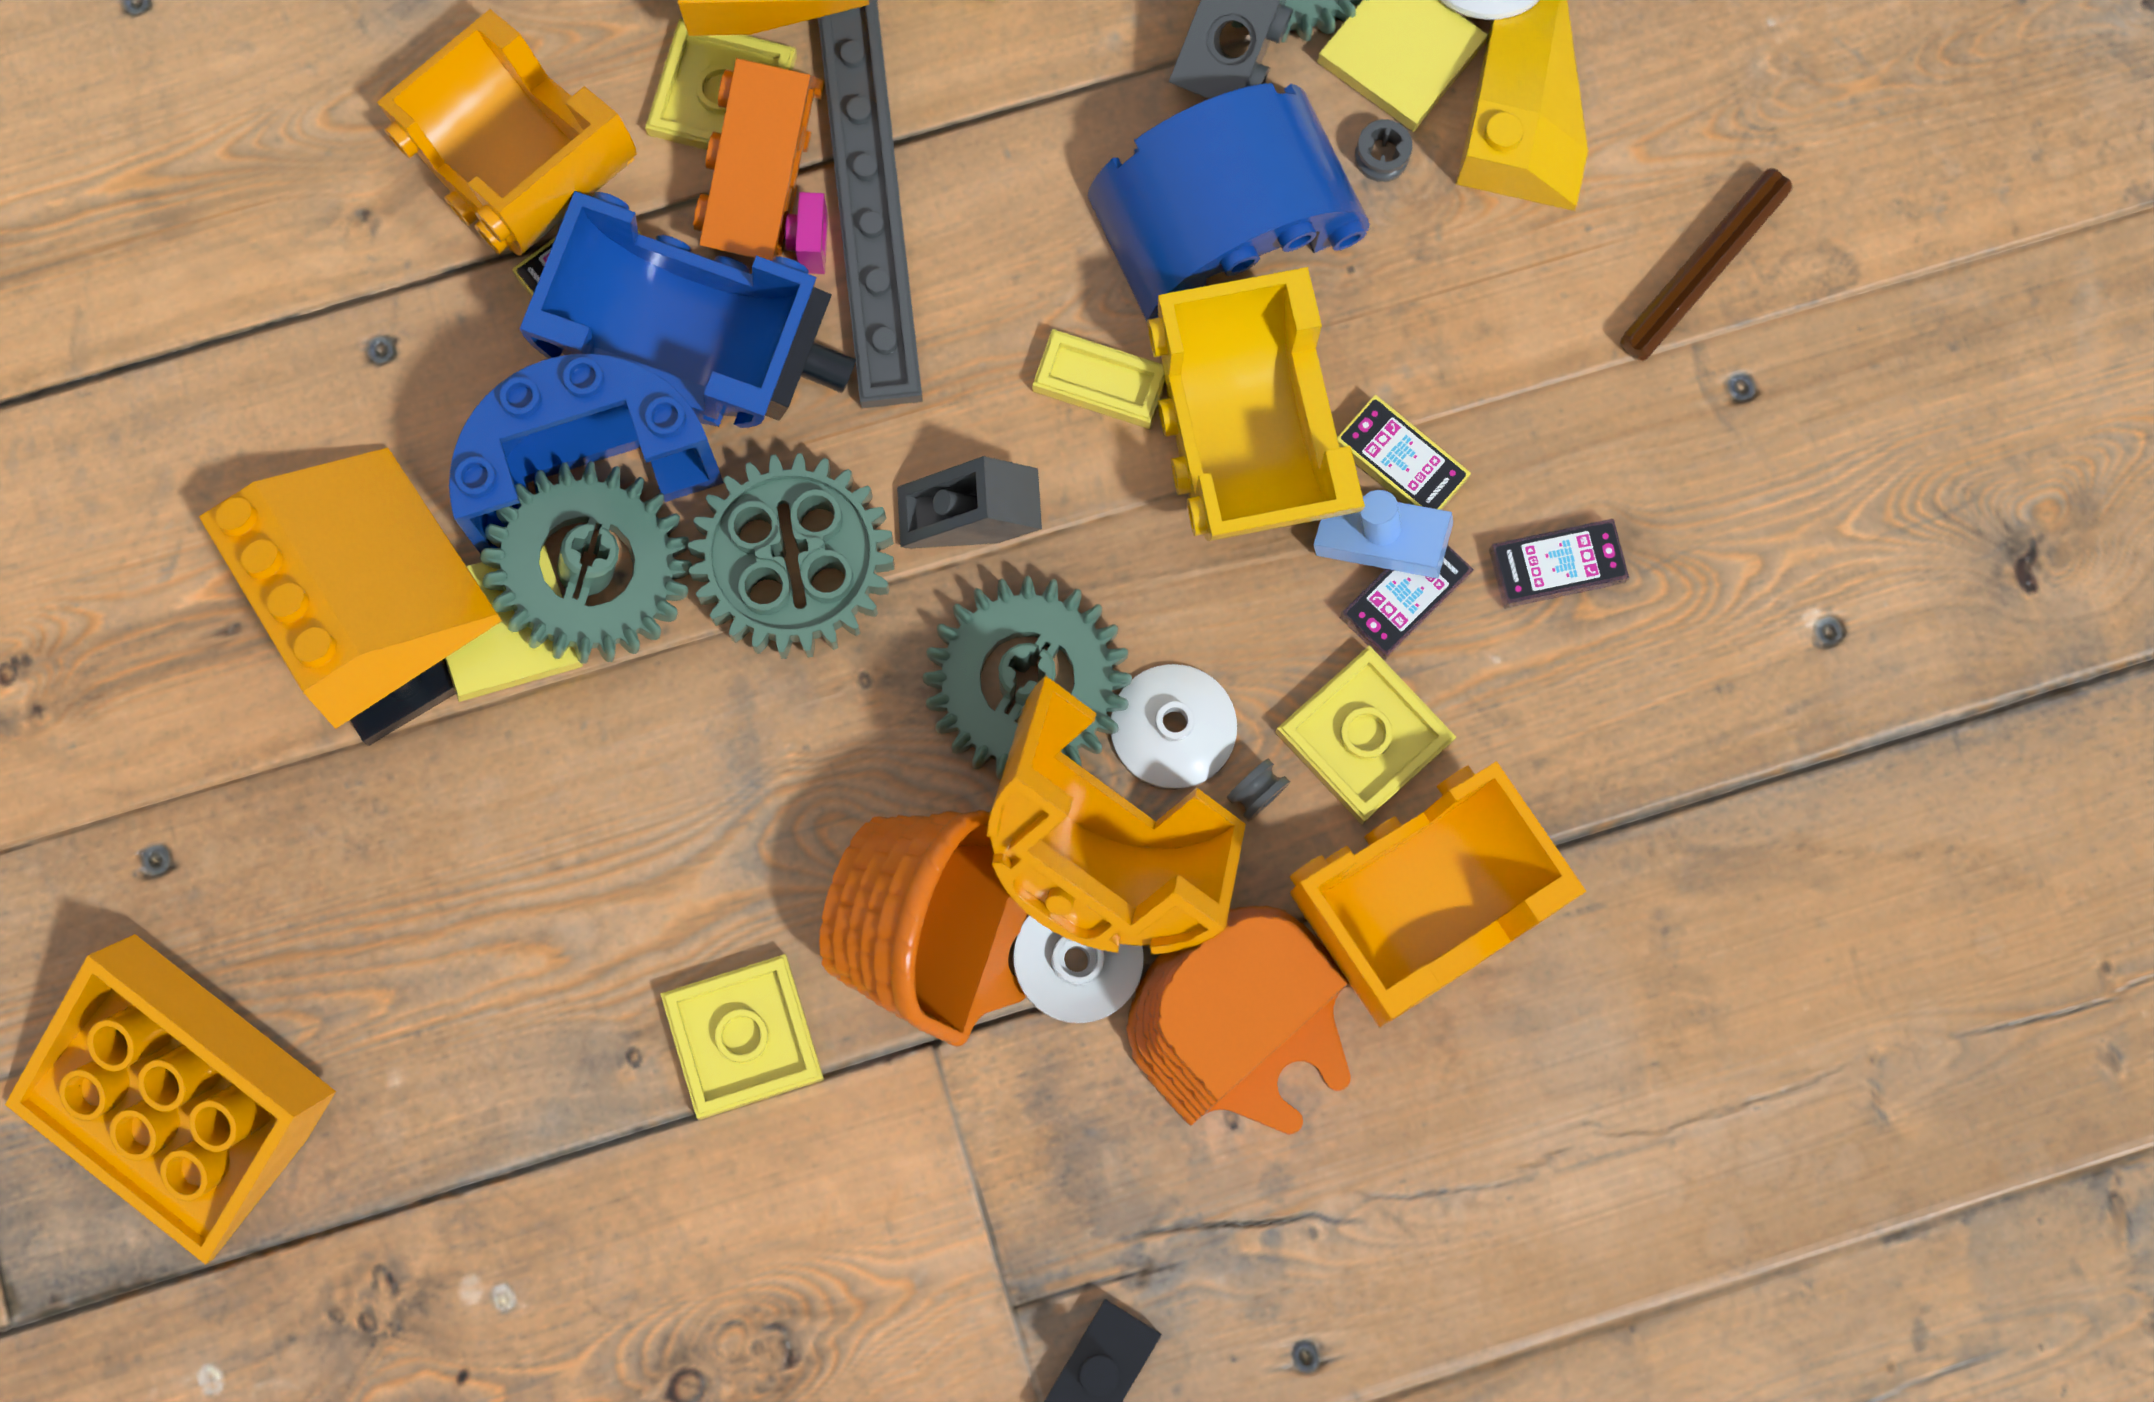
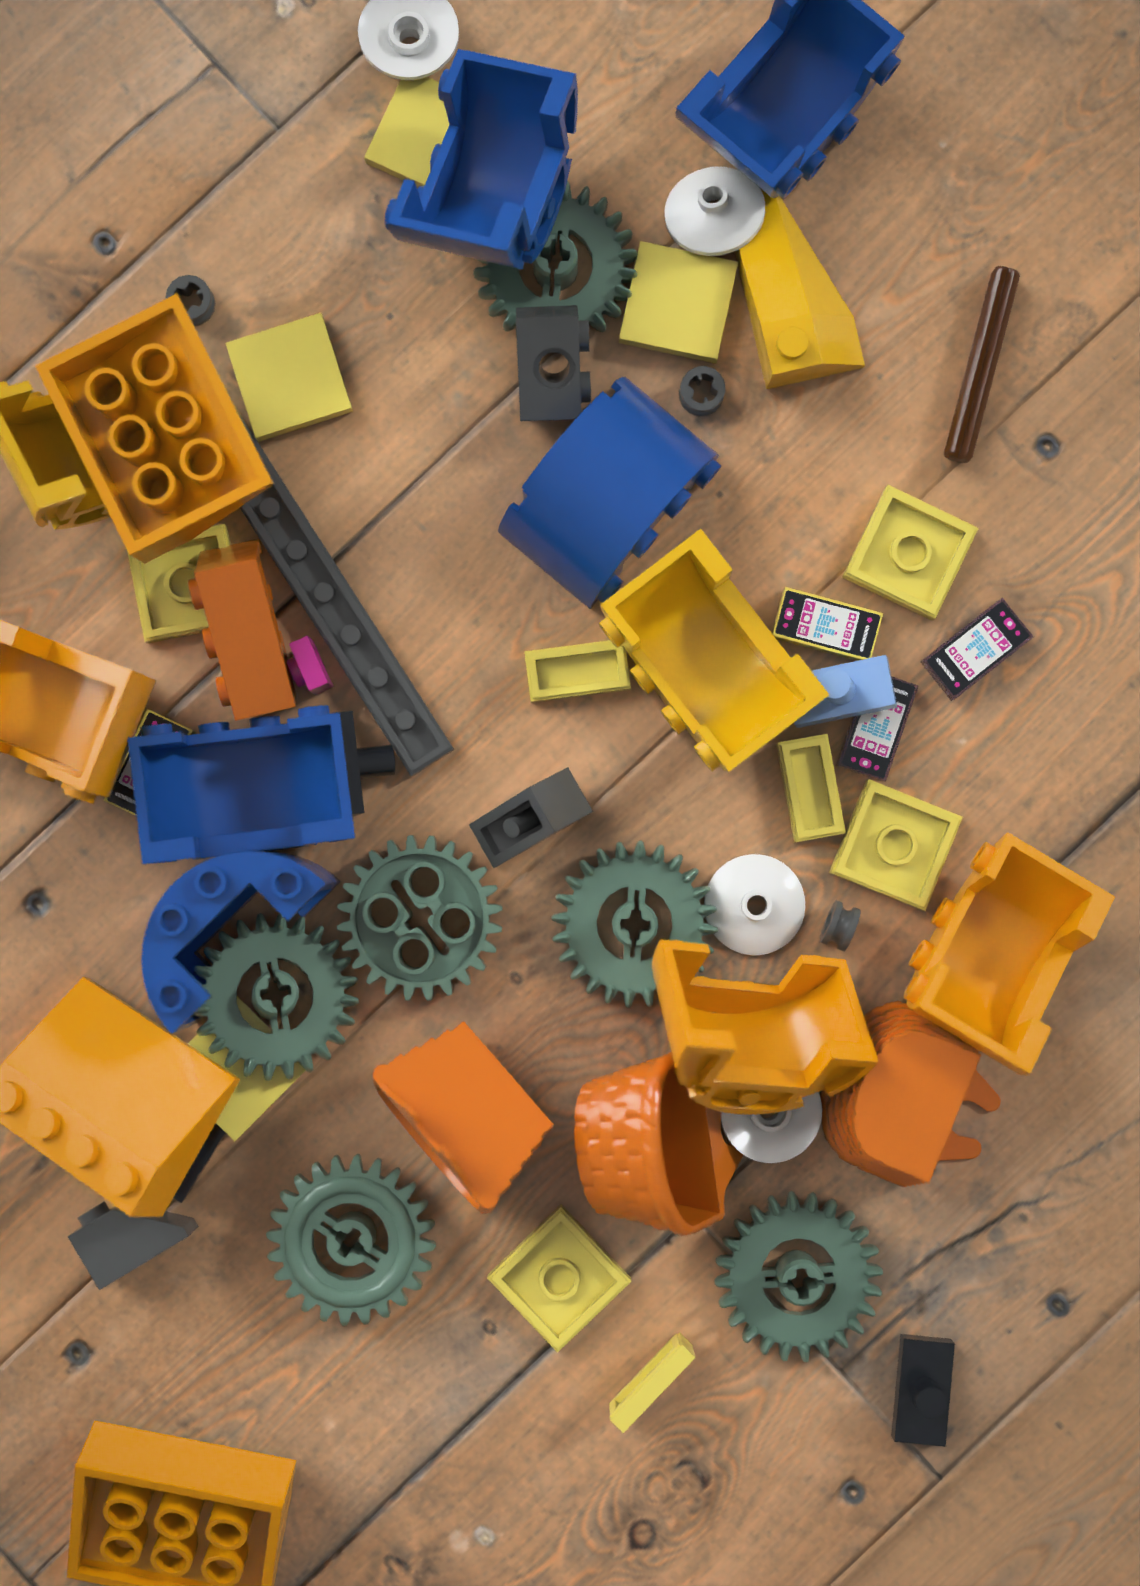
camera: 20 degrees left, 10 degrees up
none -> dark grey slope [68,1201,199,1290]
none -> sand green gear [266,1154,436,1326]
none -> orange piece [373,1021,554,1214]
none -> light yellow tile [609,1333,696,1433]
none -> sand green gear [714,1191,883,1363]
none -> light yellow tile [776,734,846,842]
none -> light yellow tile [842,485,979,621]

